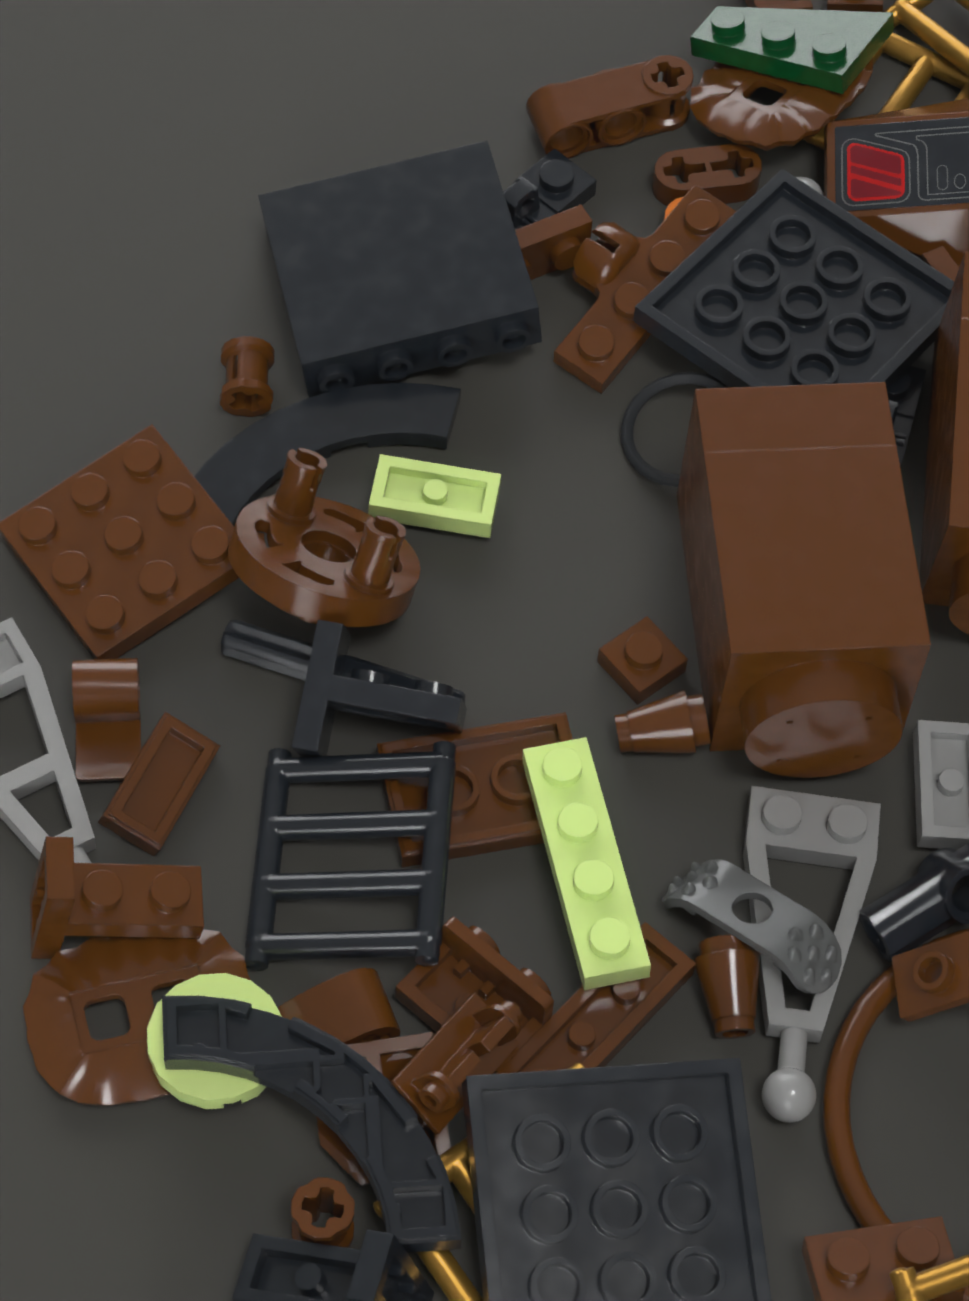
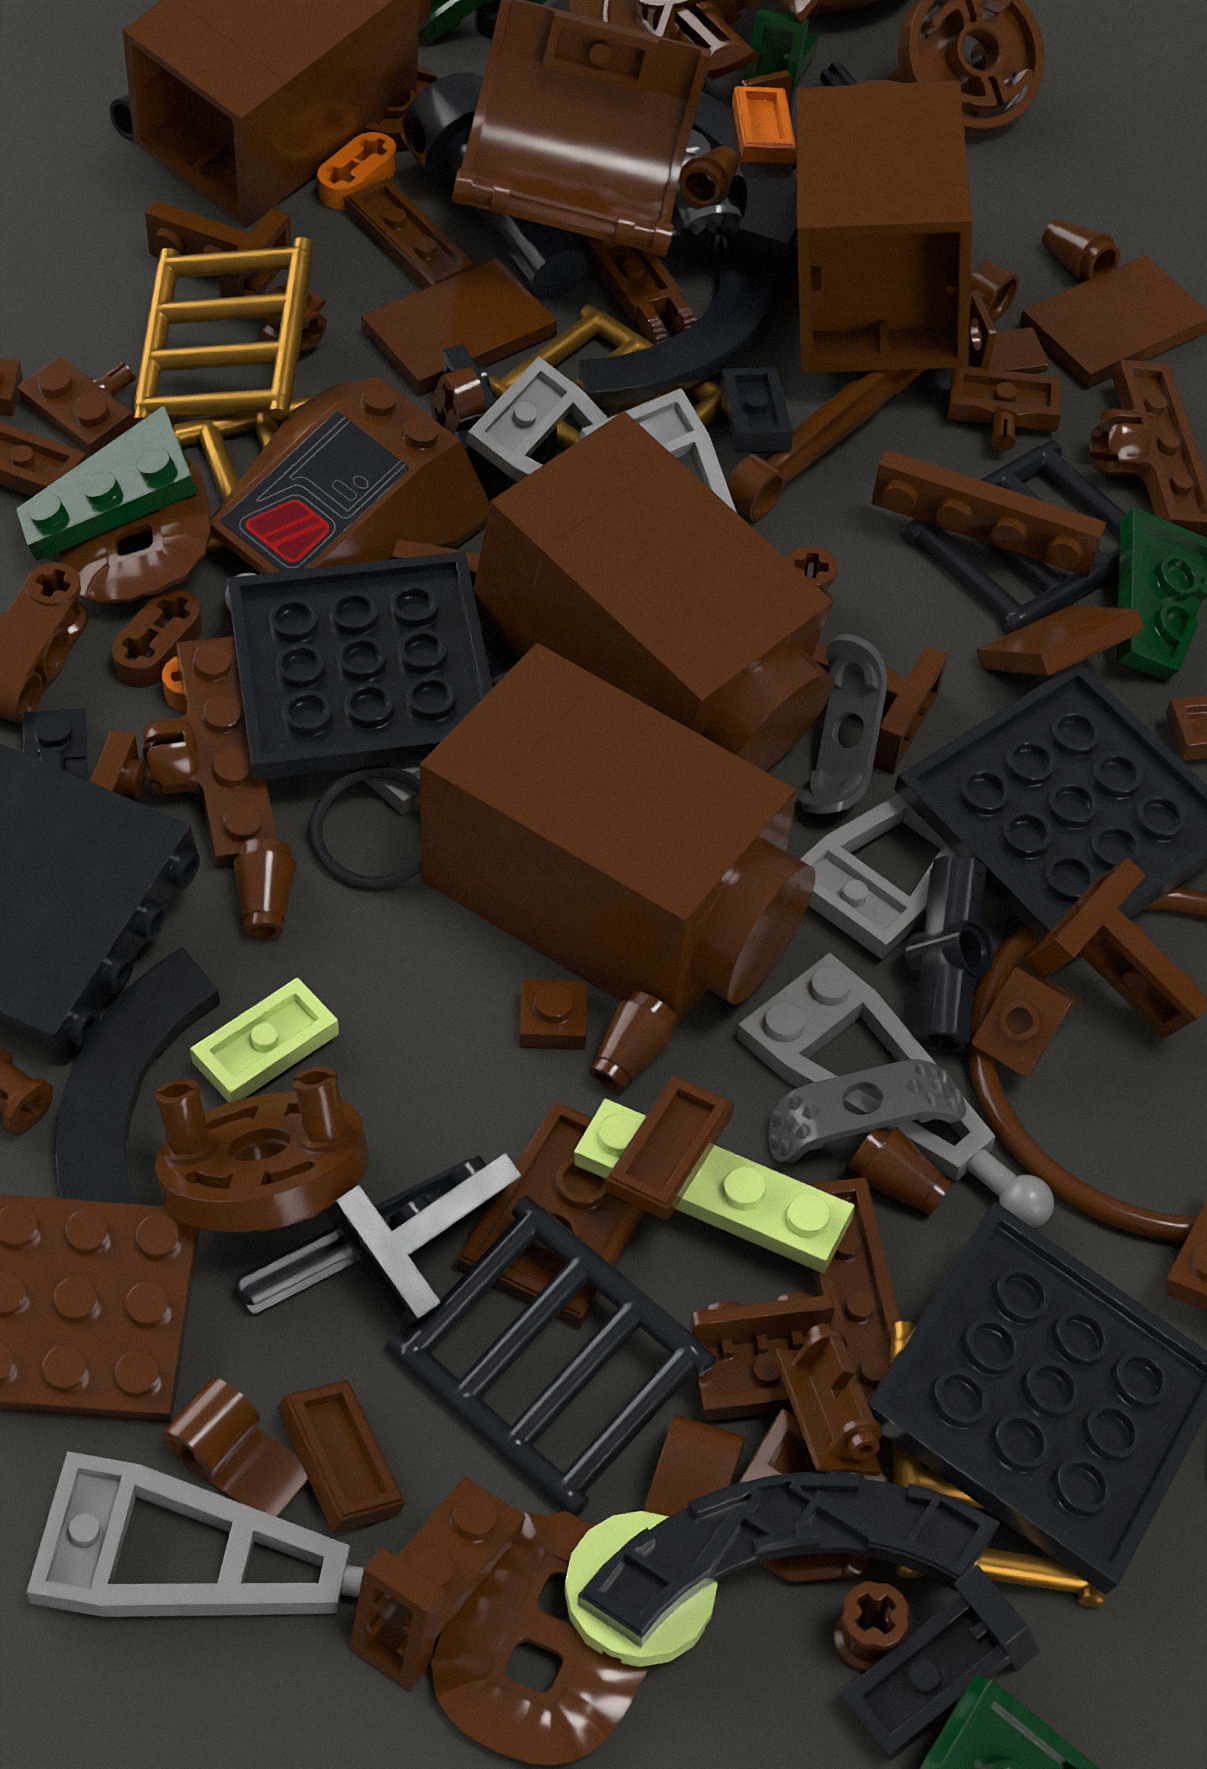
camera: 50 degrees left, 5 degrees down
none -> reddish brown cone [233,839,297,939]
none -> reddish brown tile [606,1074,734,1221]

